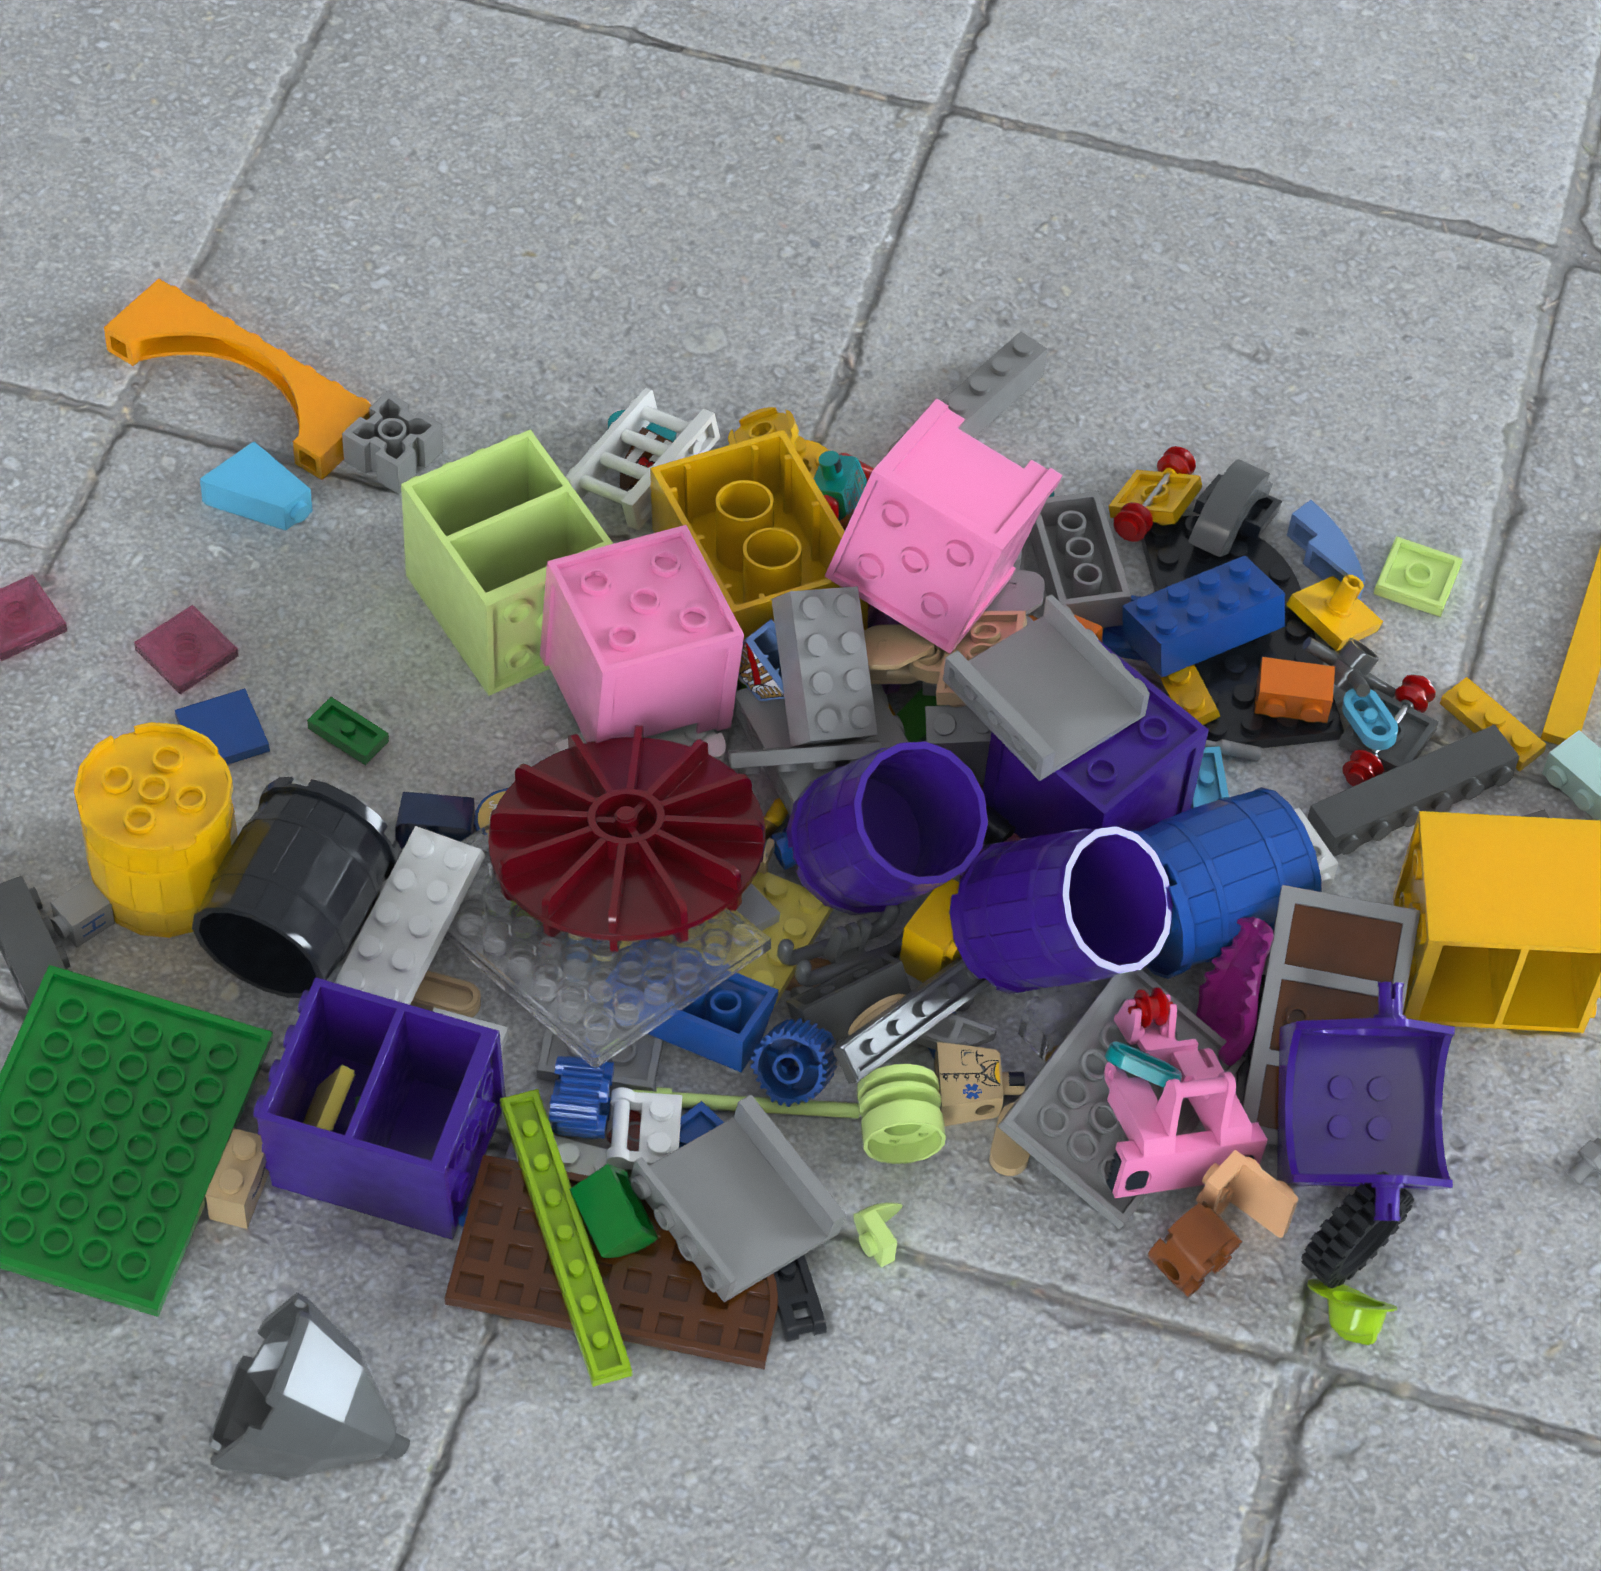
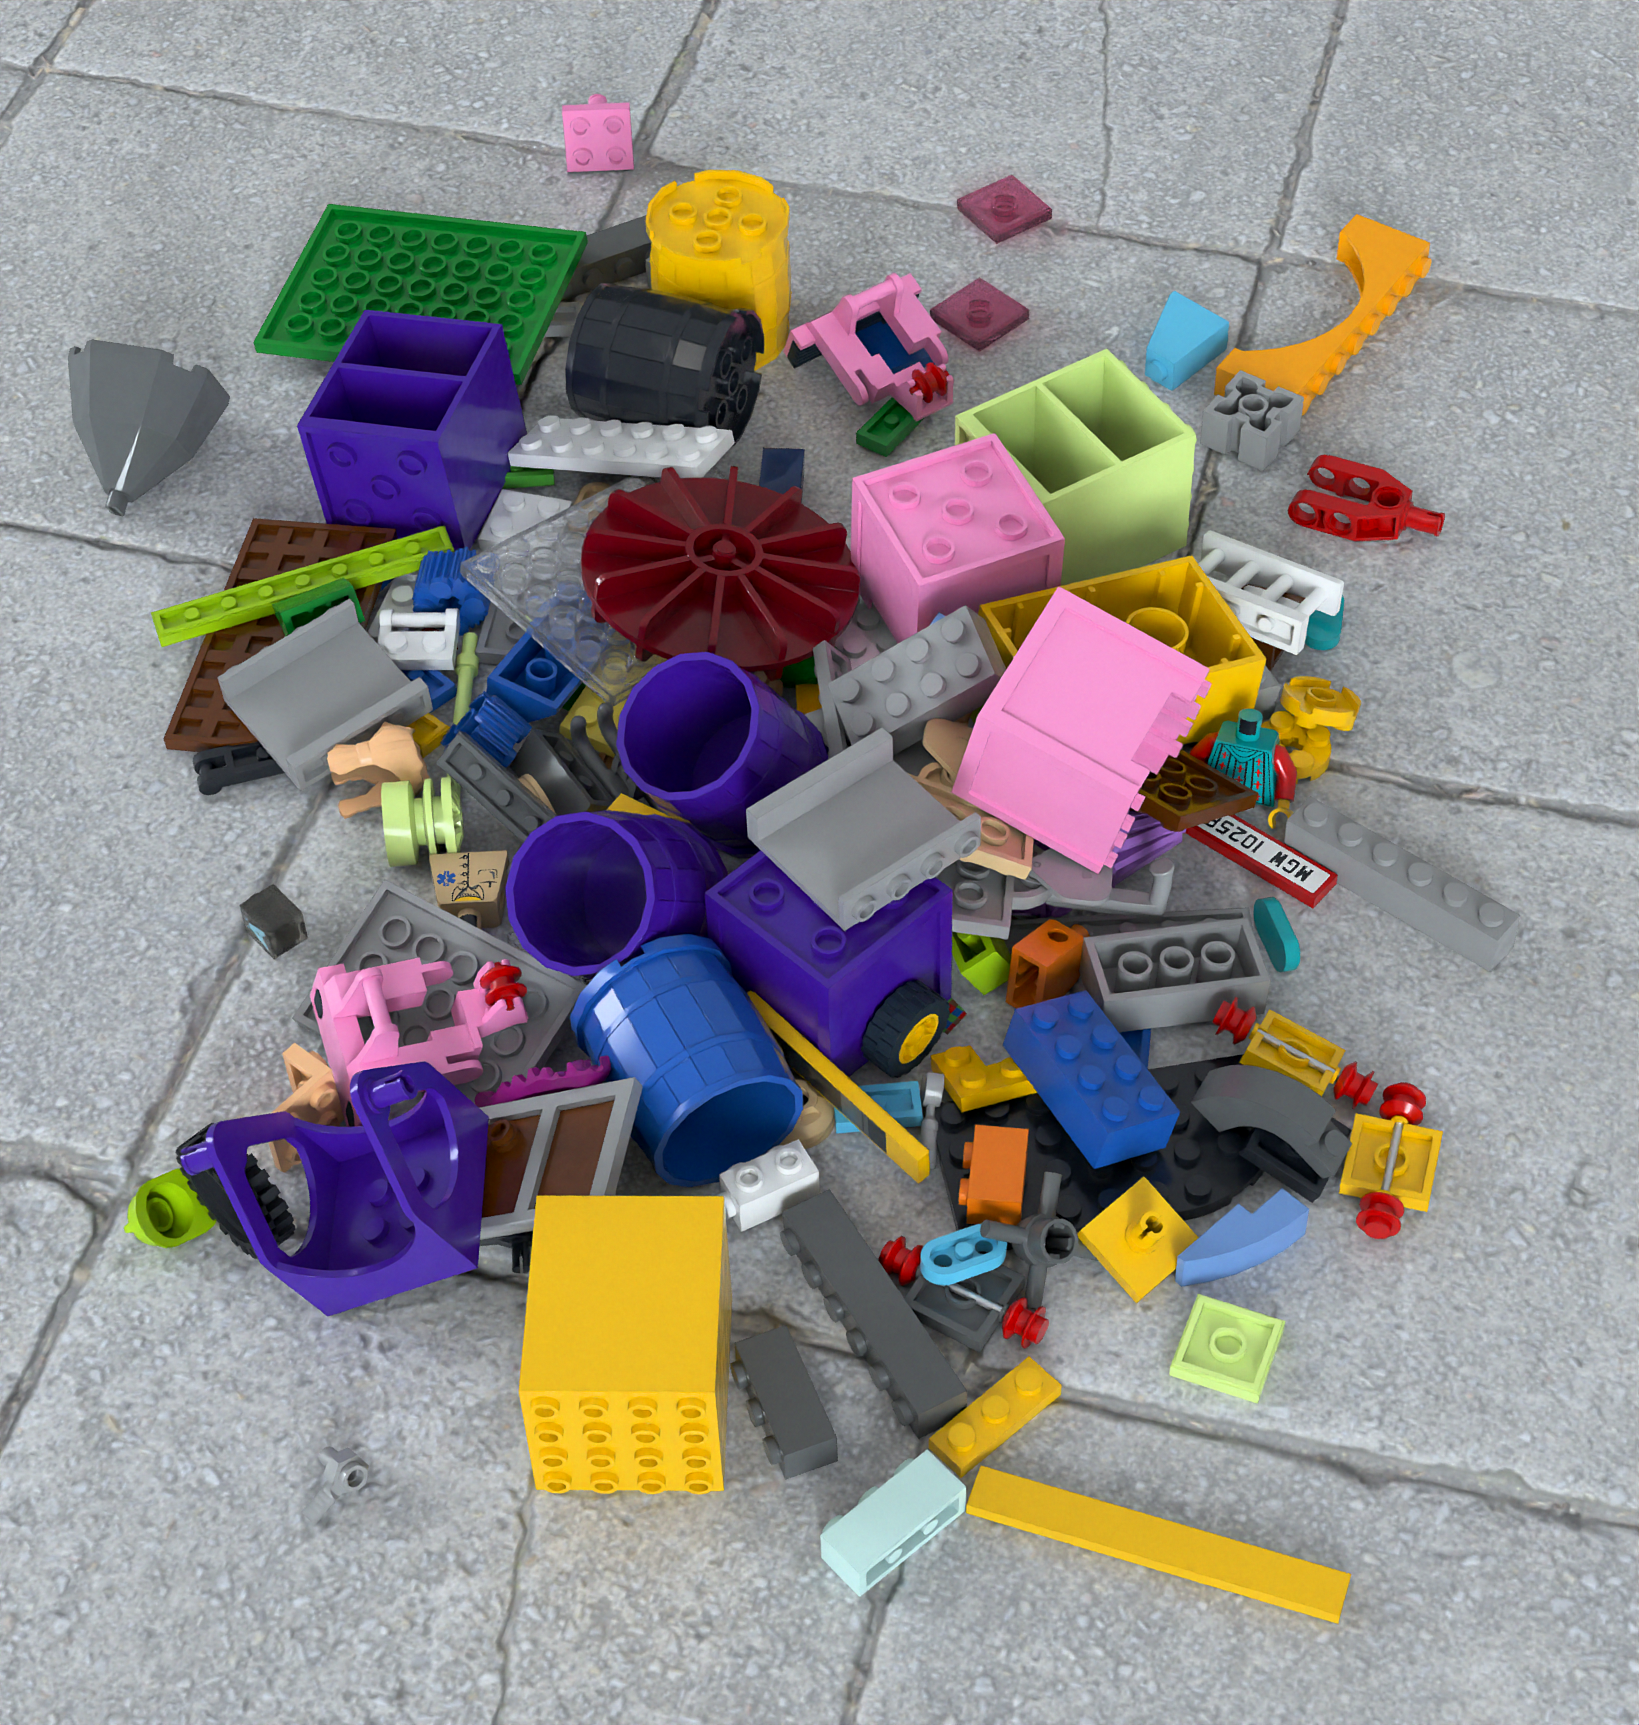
camera: 95 degrees right, 5 degrees down
yellowish green plate [853,1202,902,1268] -> none
teal tile [1104,1042,1183,1088] -> none
dark orange brick [1147,1201,1242,1297] -> none
none -> clear smoke brick [239,884,308,959]
none -> light nougat piece [327,721,429,819]
none -> yellow tile [747,991,930,1184]
none -> bright pink container [783,273,954,422]
none -> red piece [1288,454,1445,541]
none -> yellow plate [1339,1082,1443,1239]

